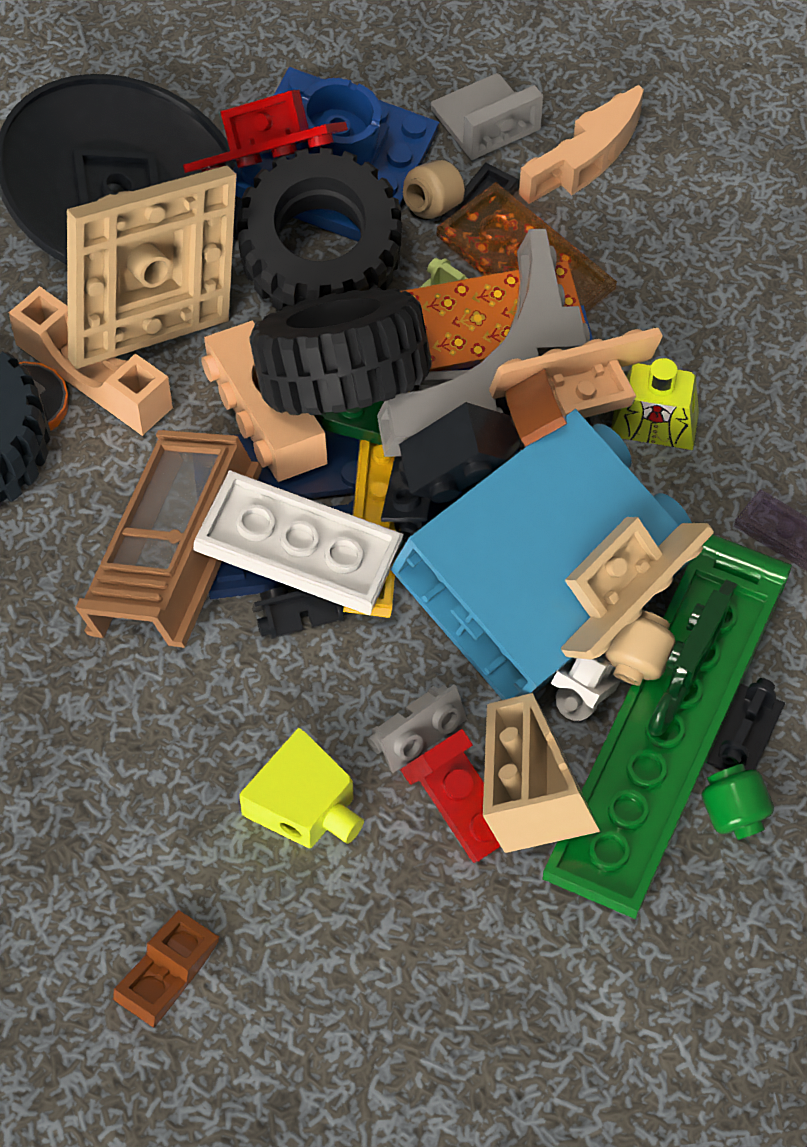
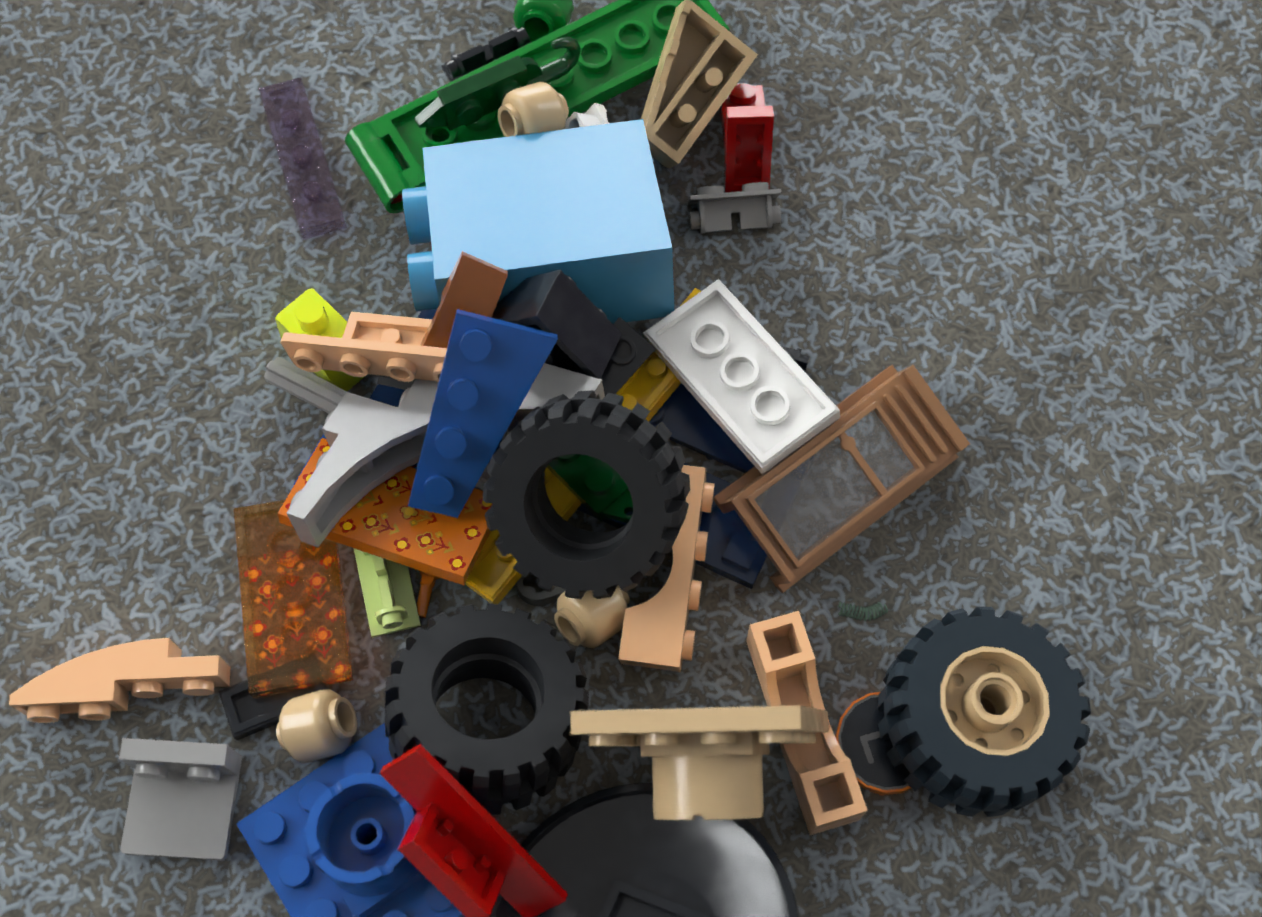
camera: 145 degrees left, 10 degrees up
dark orange slope [113,910,219,1028] -> none
neon yellow torso [239,728,364,848] -> none
tan bracket [561,517,714,660] -> none
none -> blue wing [408,309,558,518]
none -> sand green leg [838,602,888,621]

